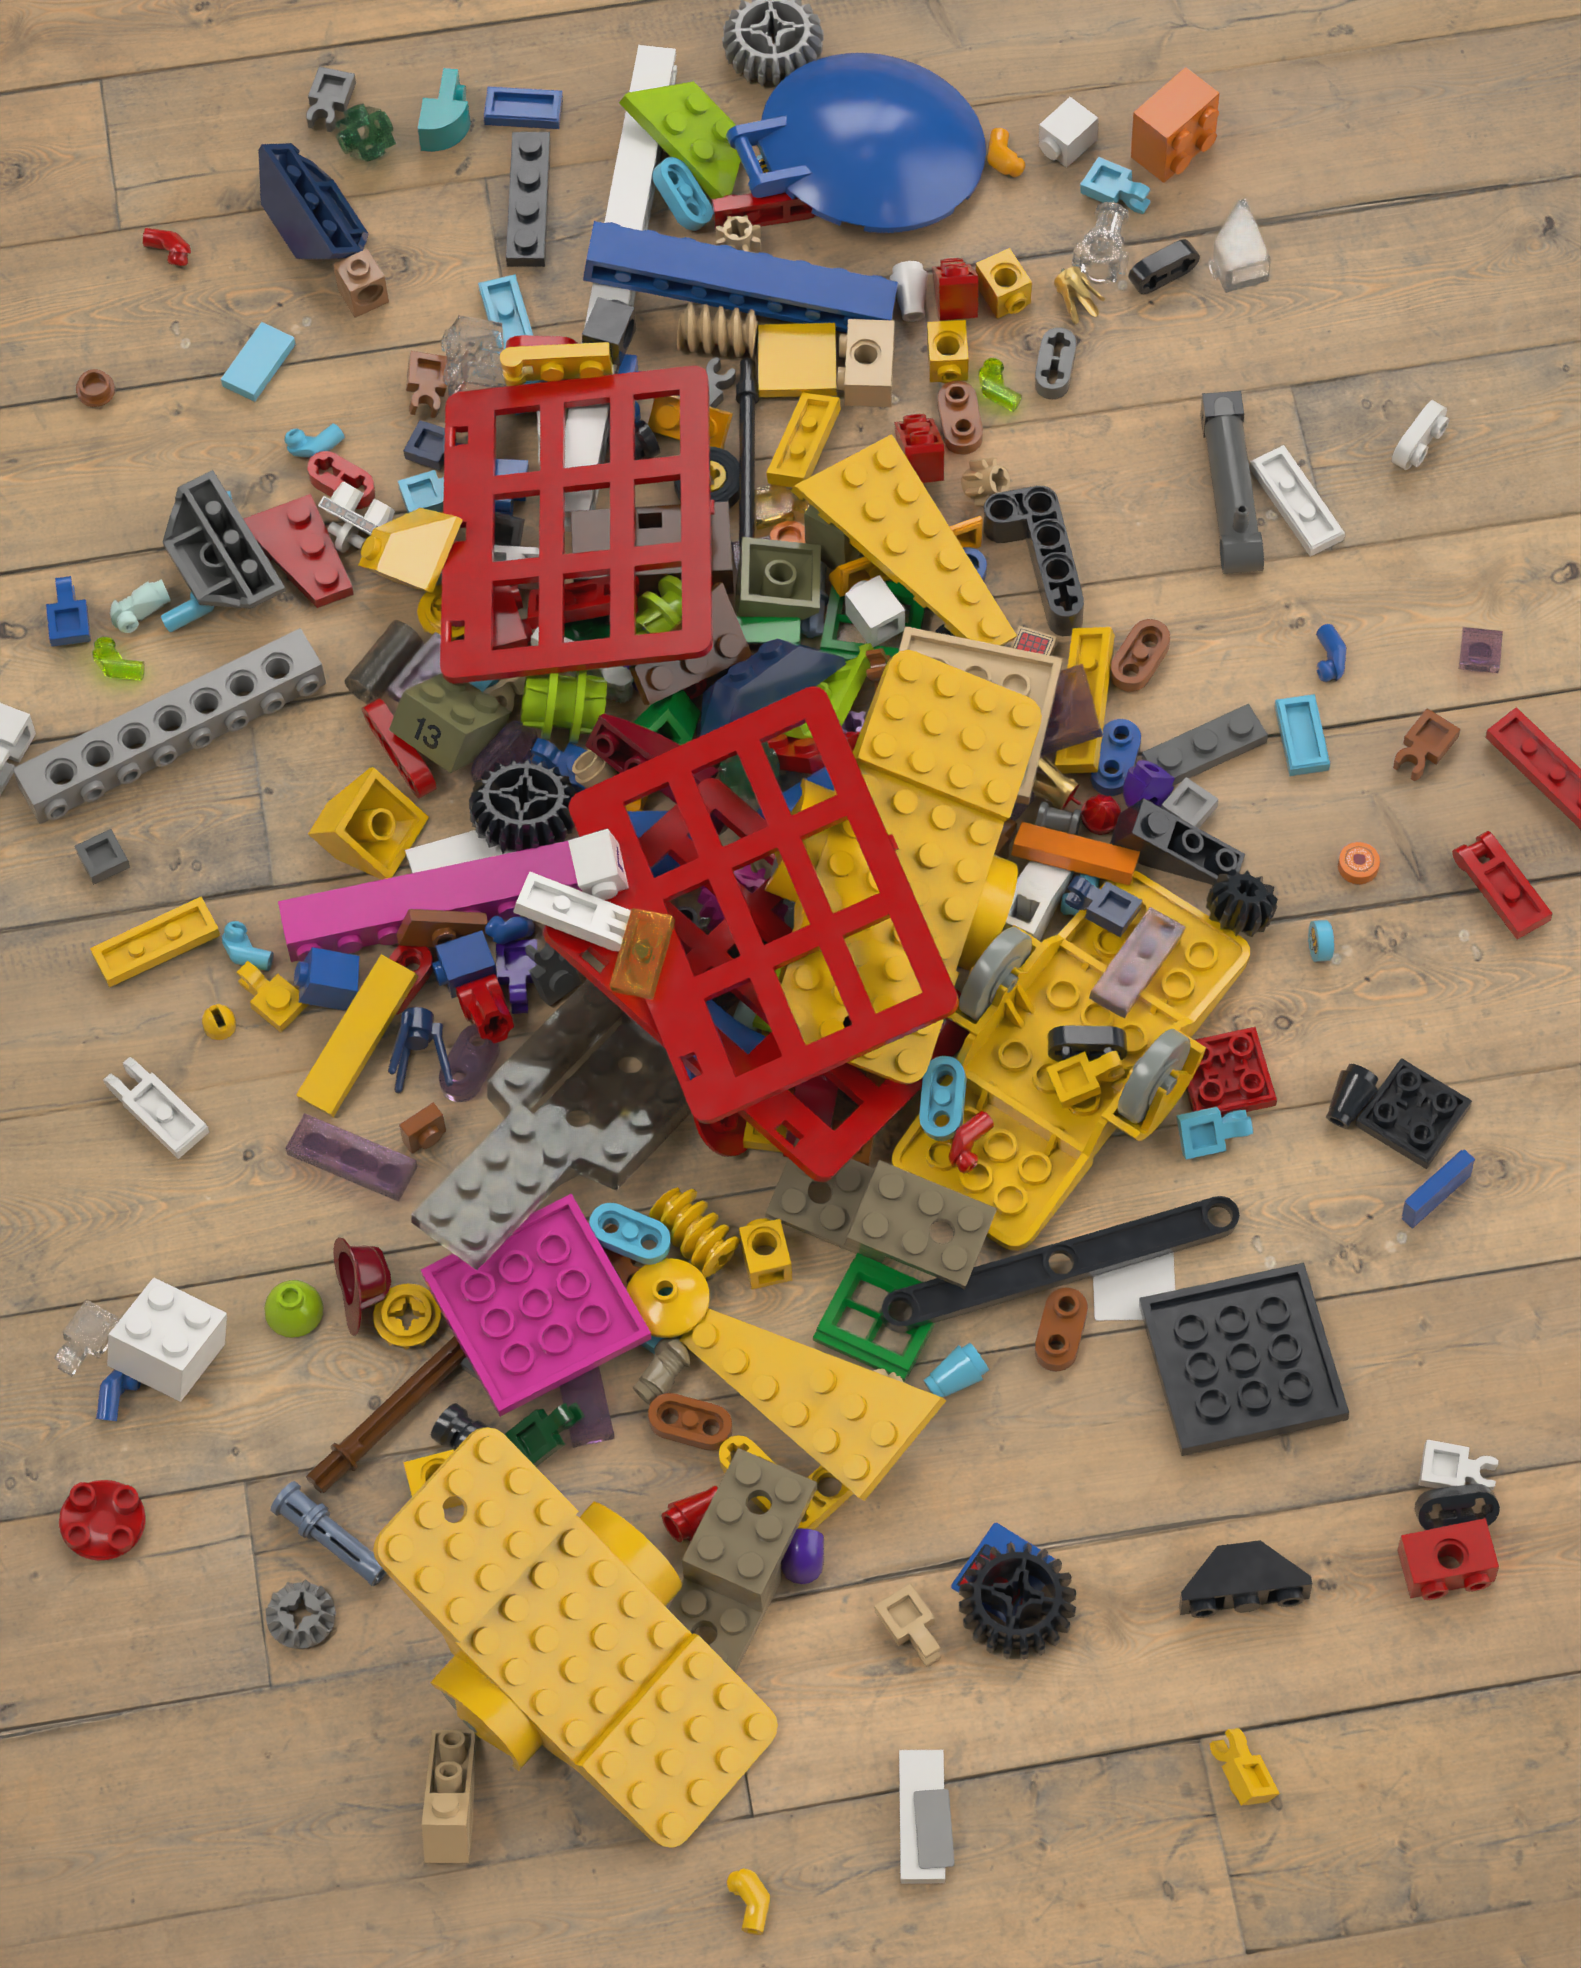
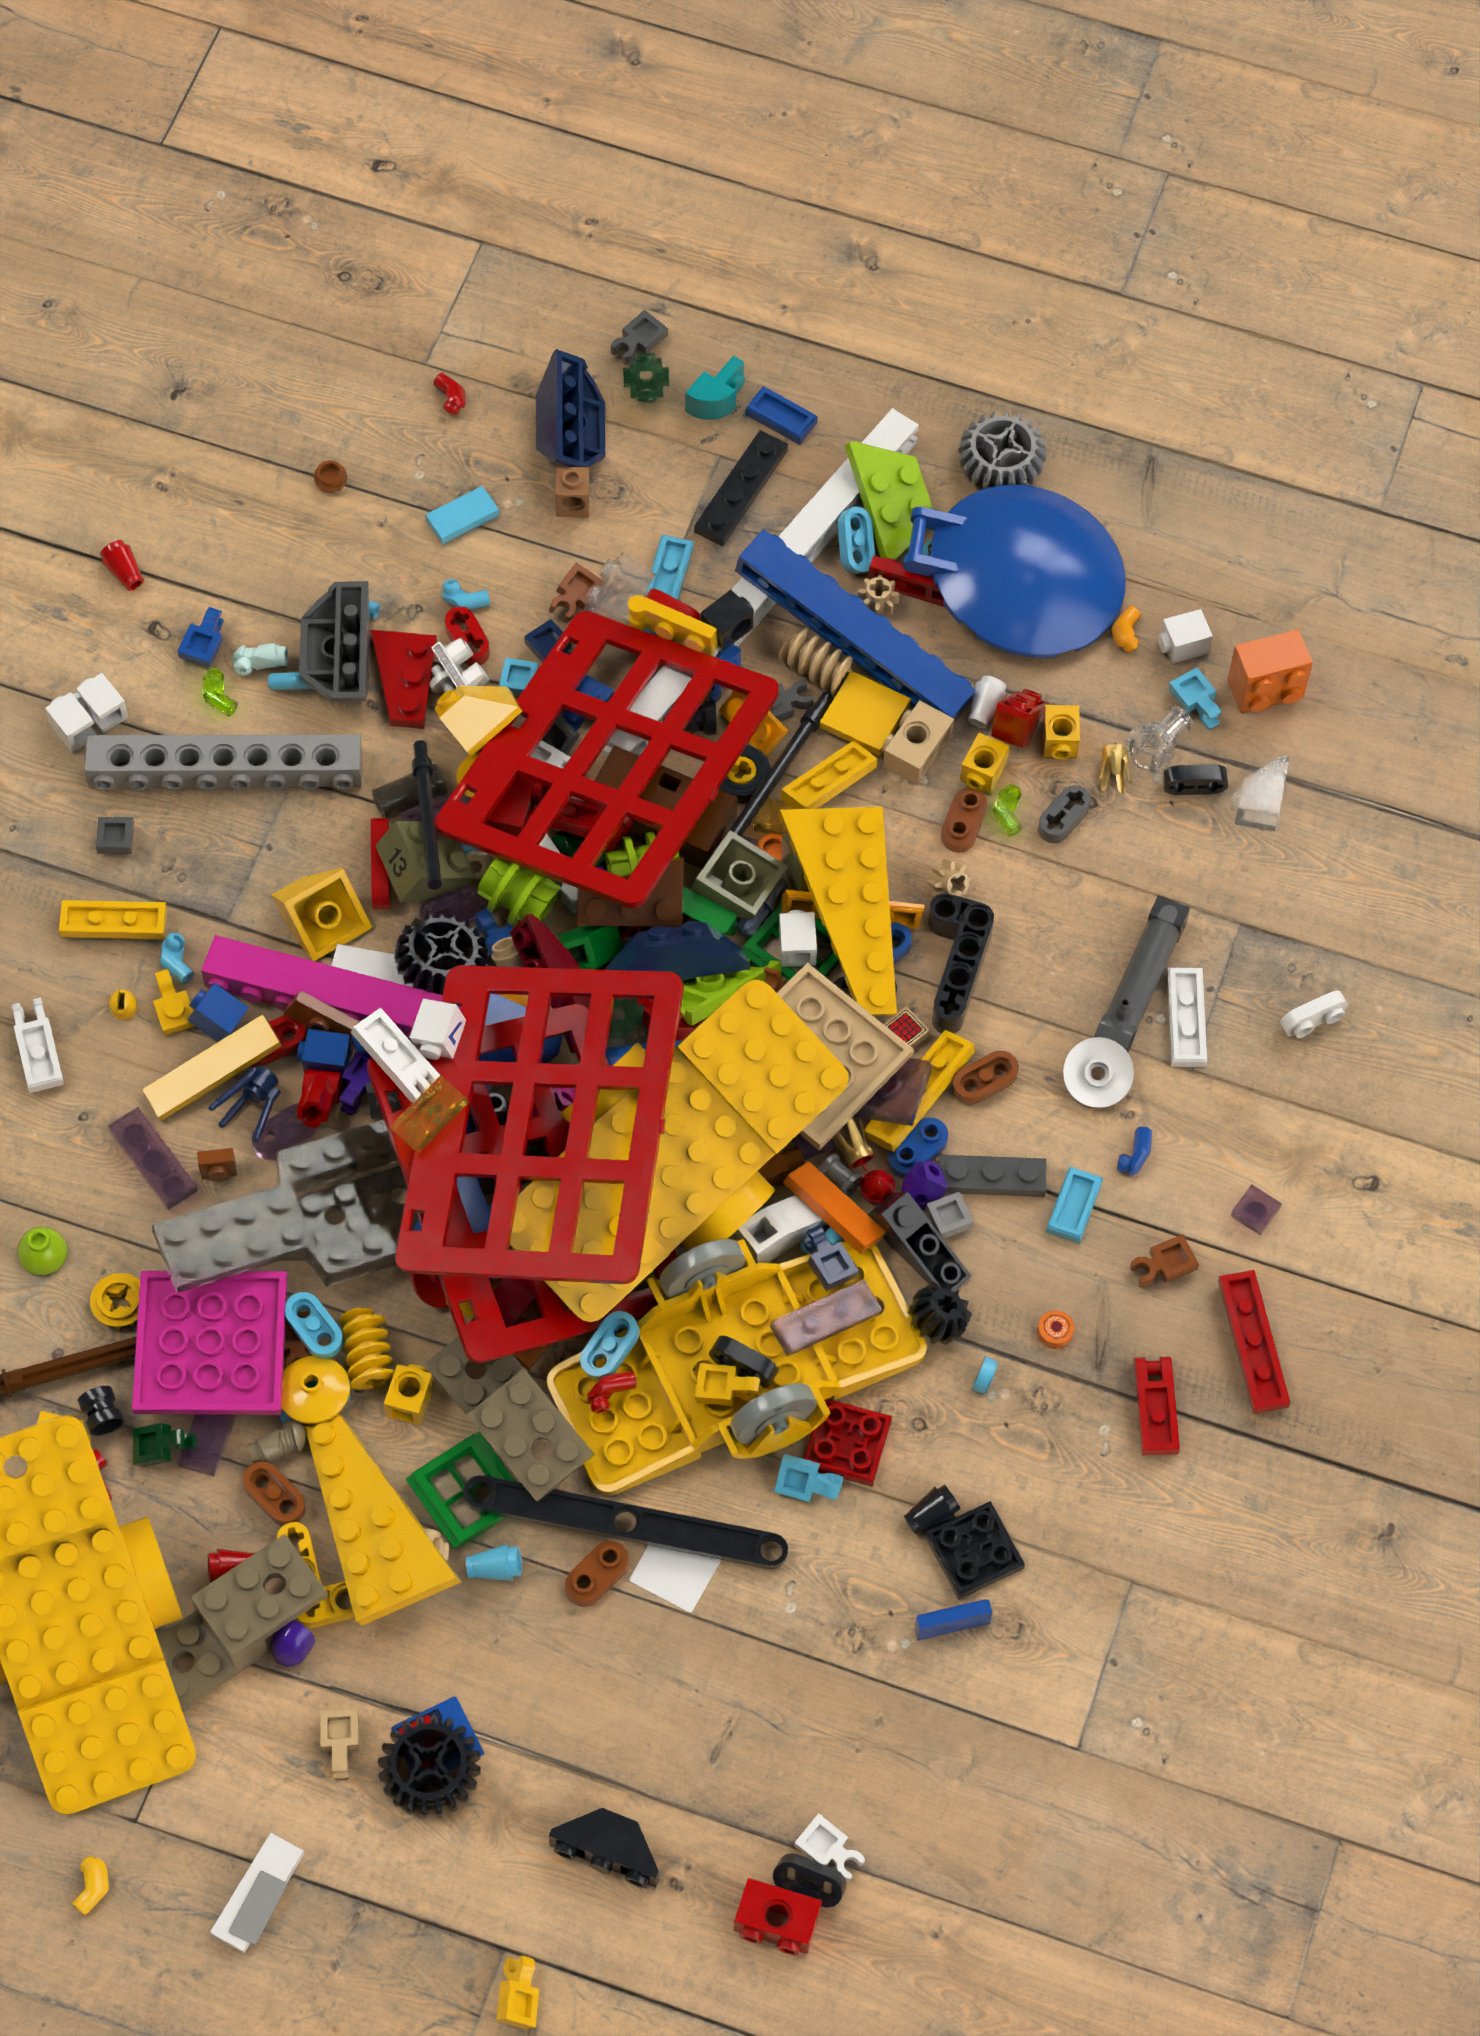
camera: 25 degrees right, 0 degrees up
dark red piece [333,1237,392,1336] -> none
red slope [894,414,945,483] -> none
black plate [1139,1263,1349,1456] -> none
none -> black bar [412,740,442,890]
none -> white dish [1063,1037,1134,1108]

